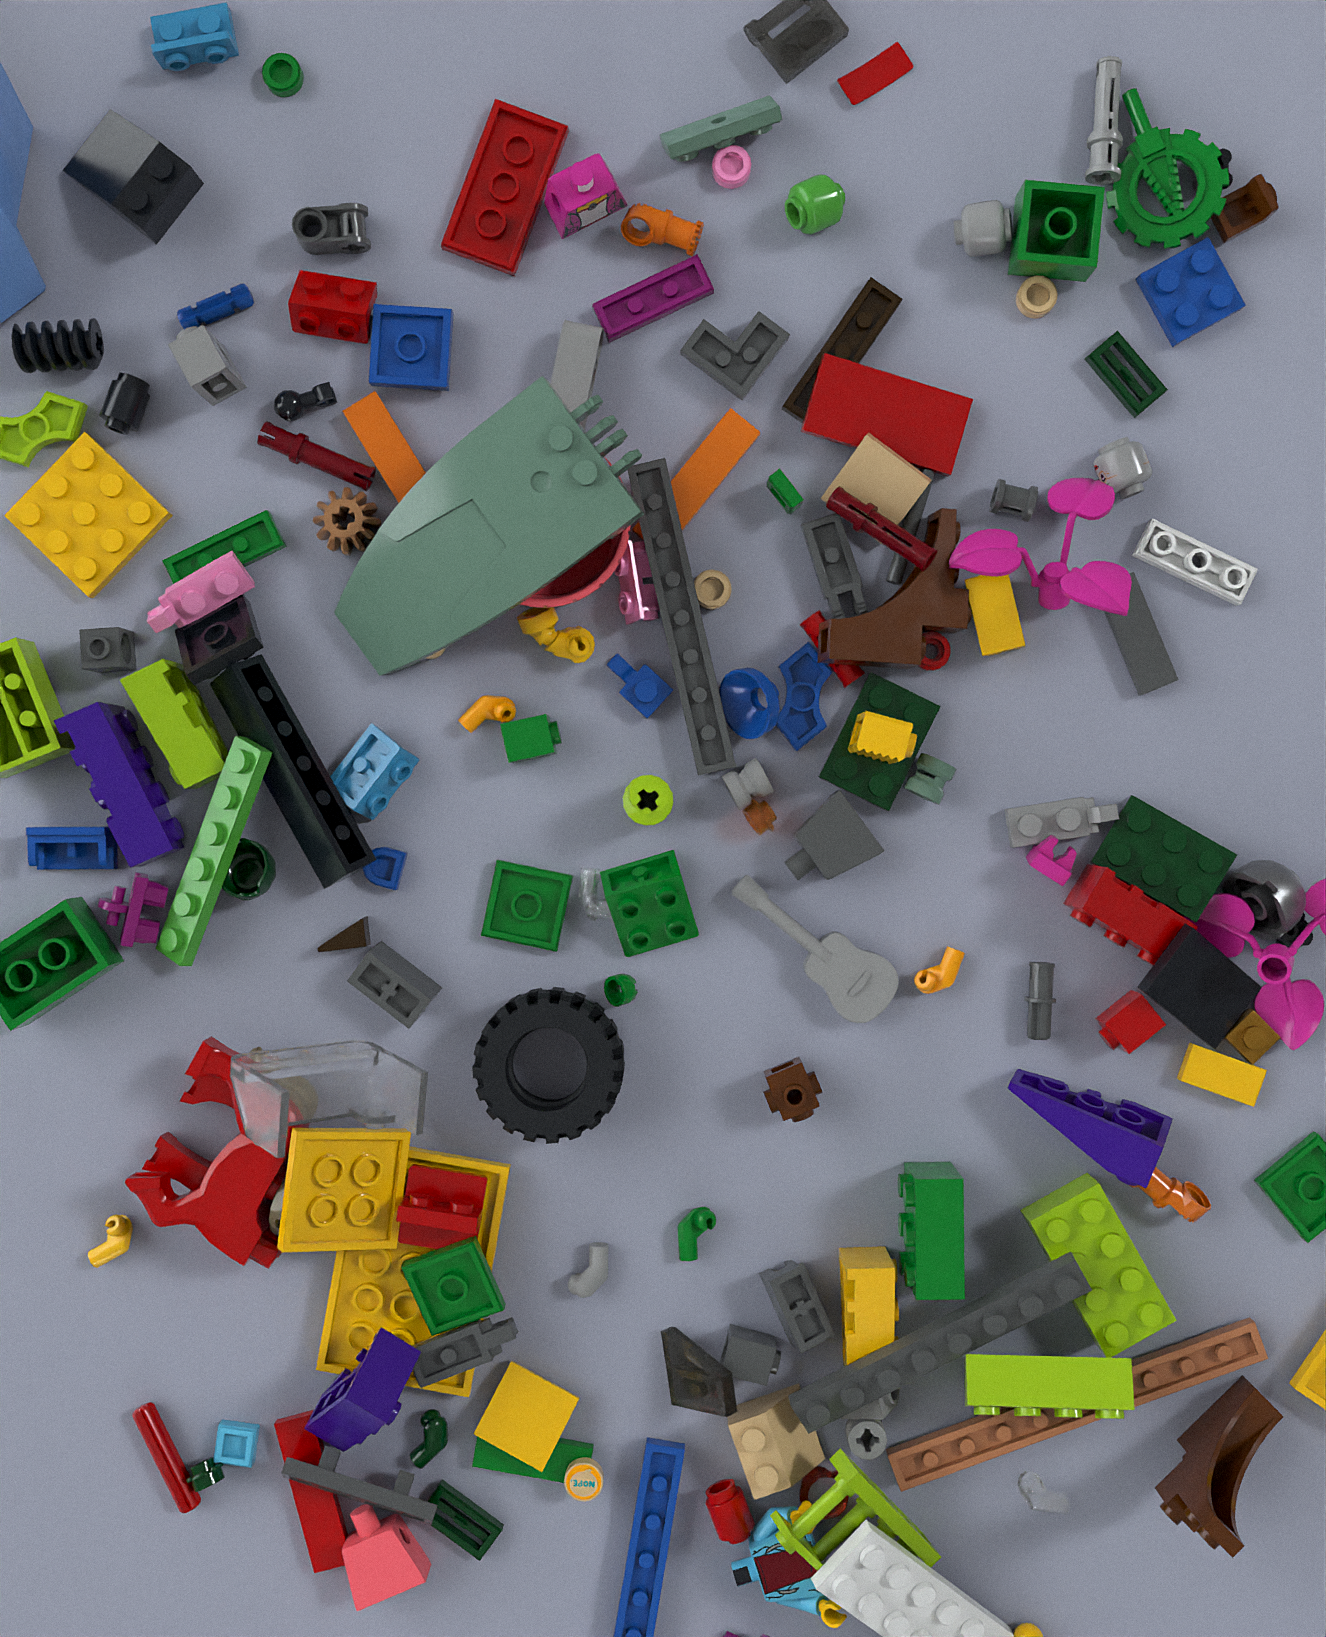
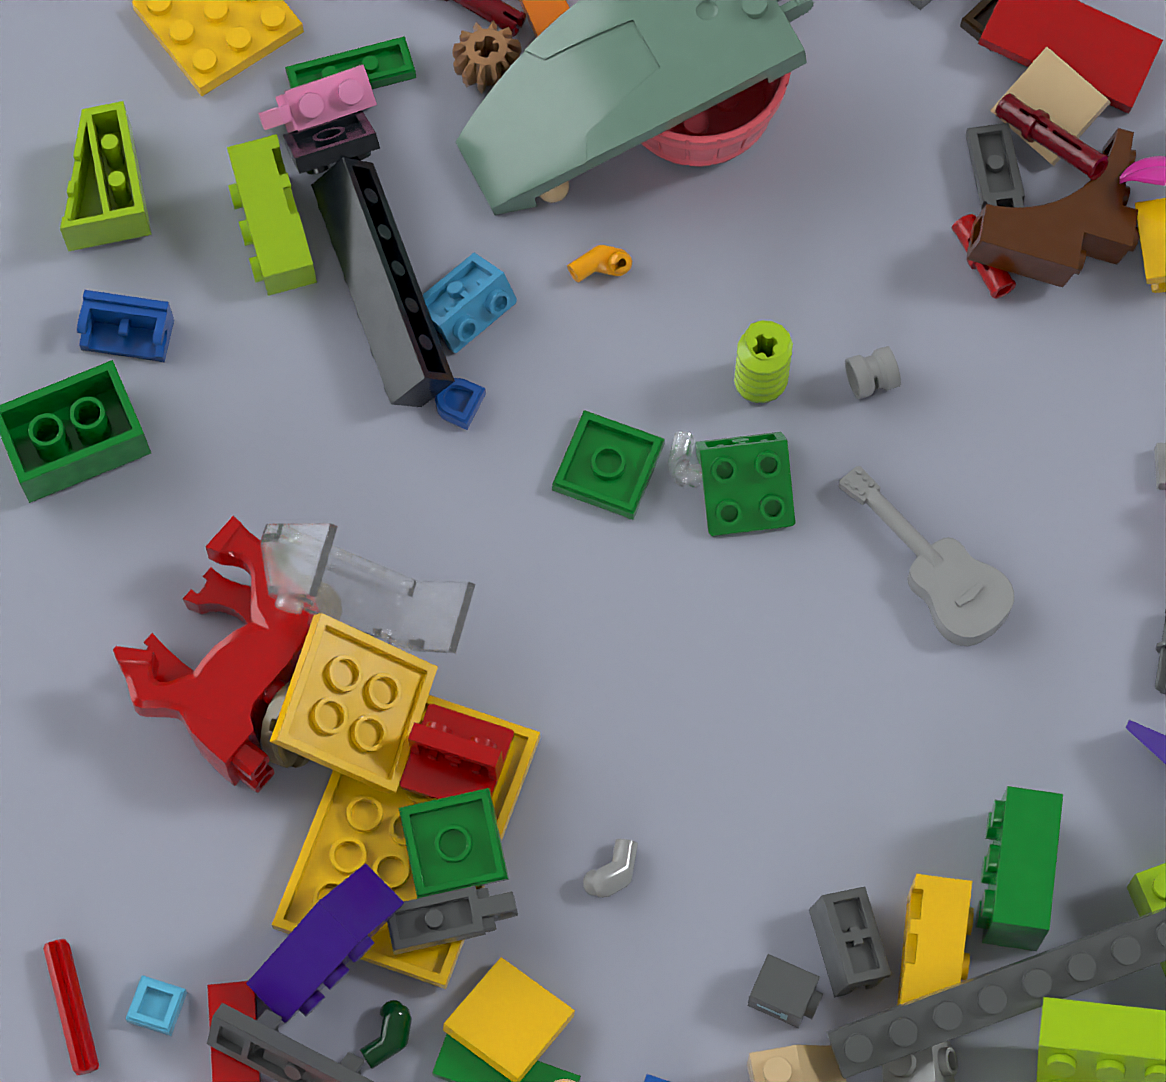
camera: 10 degrees right, 20 degrees down
dark purple wedge [54,702,185,868] -> none
dark grey brick [79,627,137,673] -> none
yellow arm [88,1214,133,1268] -> none
magenta hips [98,872,169,947] -> none
bright green plate [155,736,273,966] -> none
dark green plate [186,1457,225,1492] -> none
dark green hair [222,838,276,900] -> none
dark brown piece [318,916,371,952] -> none
dark grey hinge [347,941,442,1029] -> none
black tyre [472,987,625,1144] -> none
green brick [500,714,562,763] -> none
yellow arm [517,607,595,663] -> none
green hinge [604,973,638,1007] -> none
blue plate [606,653,673,719] -> none
bright pink hinge [614,540,660,625] -> none
dark grey plate [627,458,736,776] -> none
orange tile [632,408,761,540] -> none
clear smoke wing [661,1326,738,1417] -> none
green arm [677,1207,717,1261] -> none
tan tile [694,569,731,610] -> none
blue piece [719,667,780,739] -> none
clear orange plate [742,799,777,836] -> none
reddish brown brick [763,1057,823,1122] -> none
green tile [766,468,804,515] -> none
blue tile [775,642,833,751] -> none
dark grey torso [784,790,884,880] -> none
dark green plate [818,672,941,811] -> none
yellow brick [848,711,917,764] -> none
dark grey bar [886,468,935,585] -> none
sand green wheel [904,753,957,805] -> none
light orange arm [914,946,965,994] -> none
red plate [918,631,951,671] -> none

